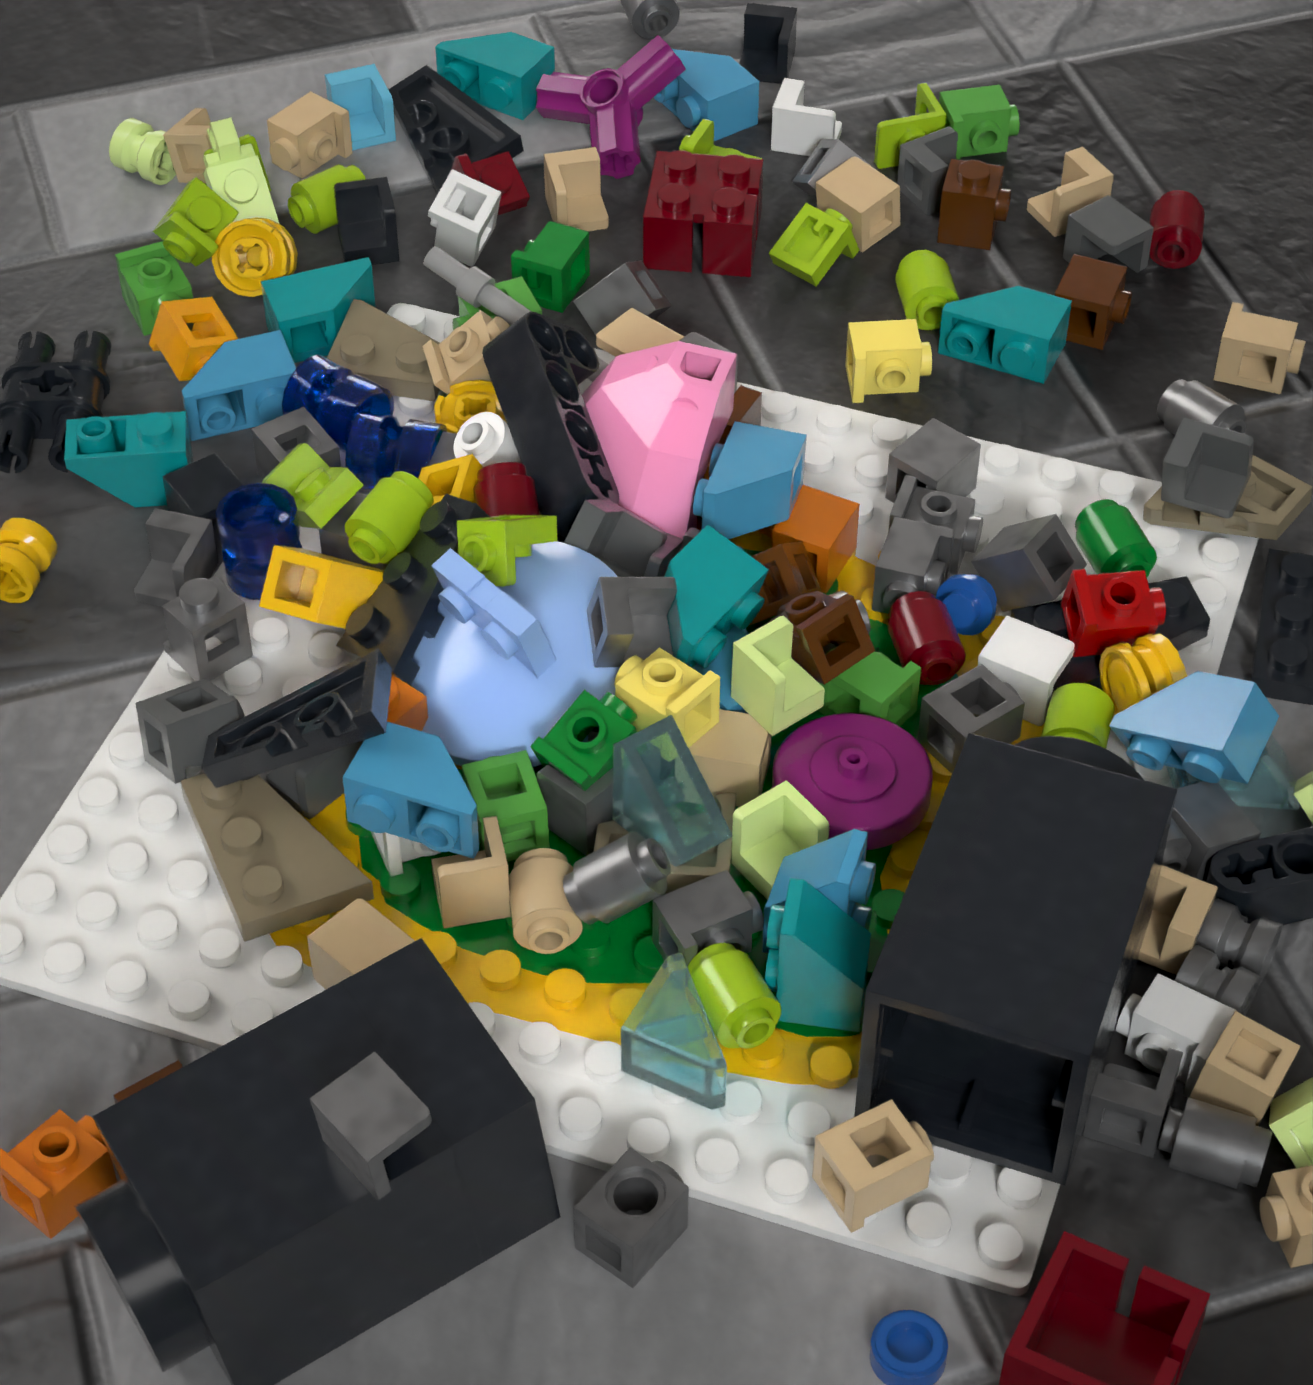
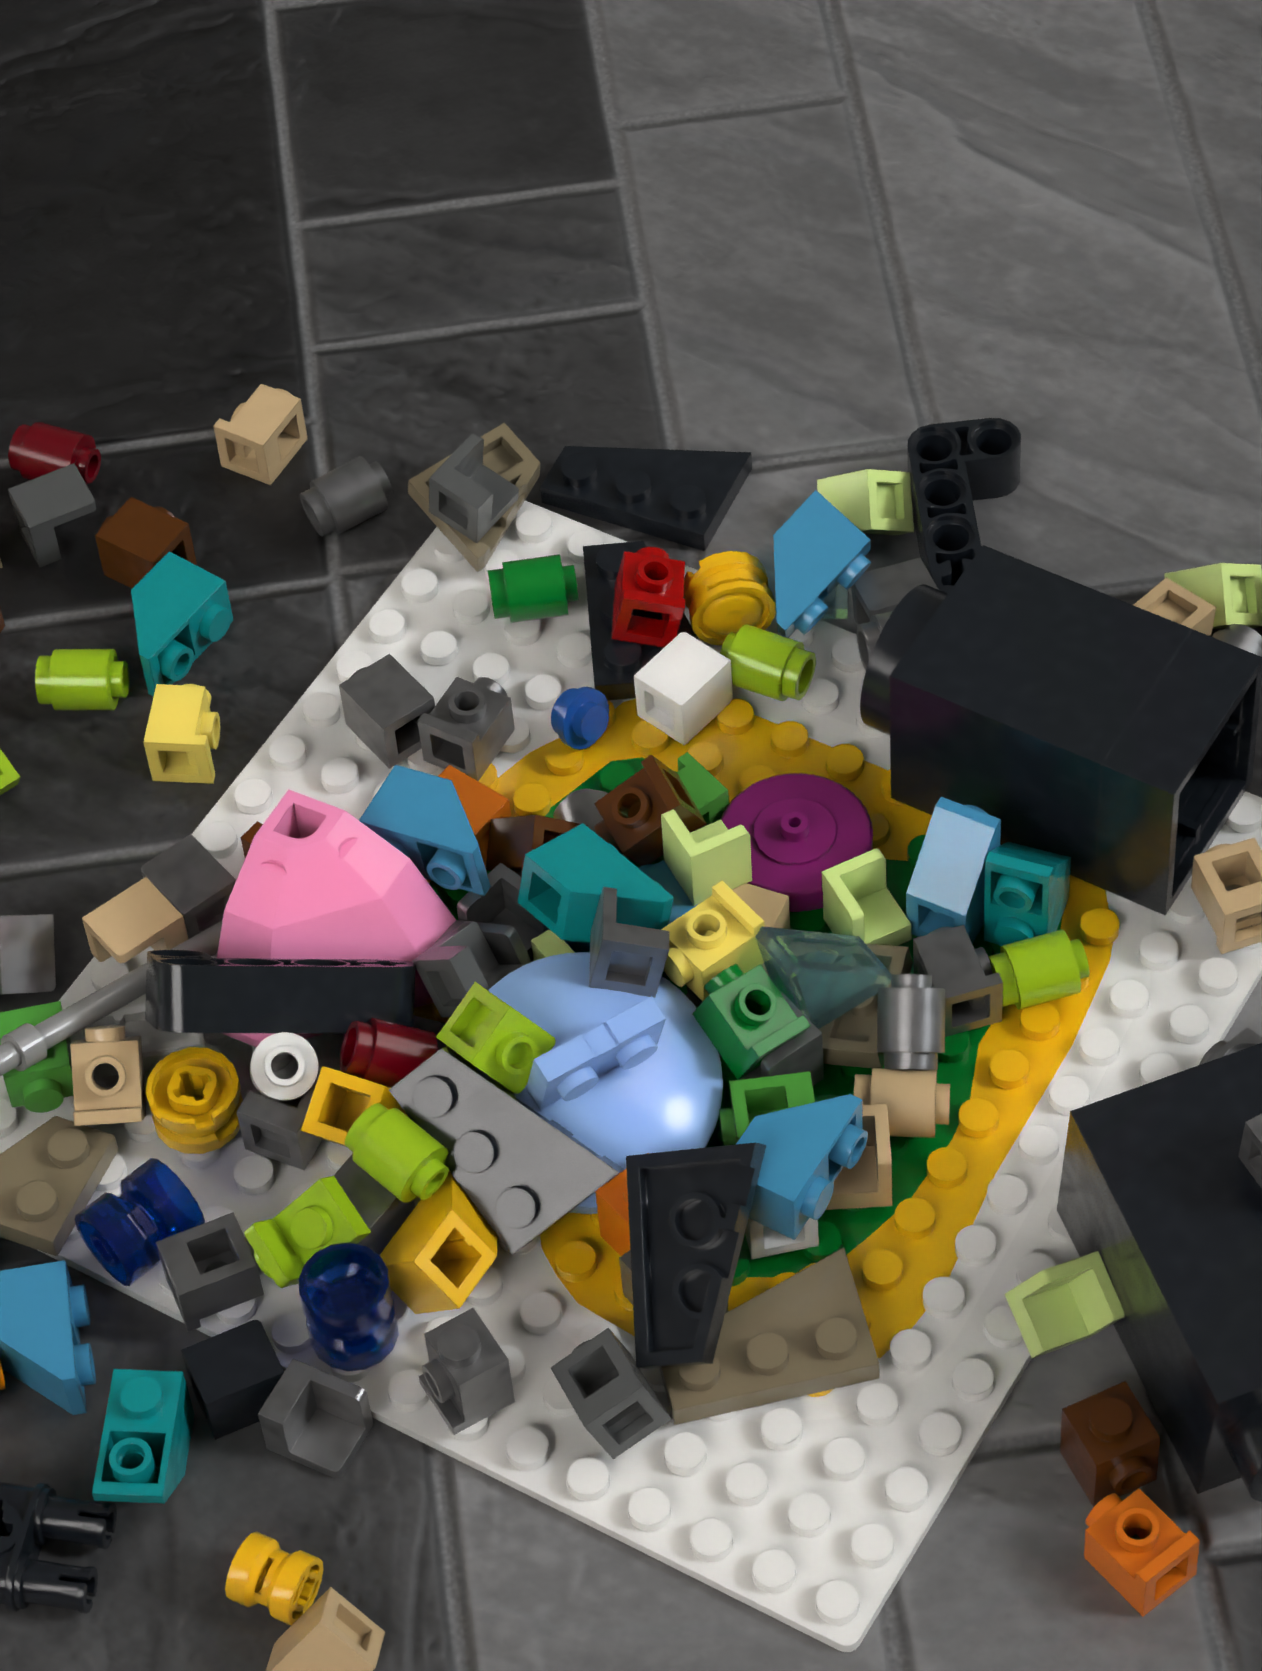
camera: 75 degrees left, 5 degrees up
tan panel [307,899,415,989] -> none
clear blue wheel [345,411,448,490] -> none
clear light blue slope [621,953,727,1110] -> none
flat silver brick [872,517,955,614] -> none
dark red brick [887,591,966,685] -> none
flat silver brick [918,664,1025,773] -> none
flat silver brick [971,514,1087,612] -> none

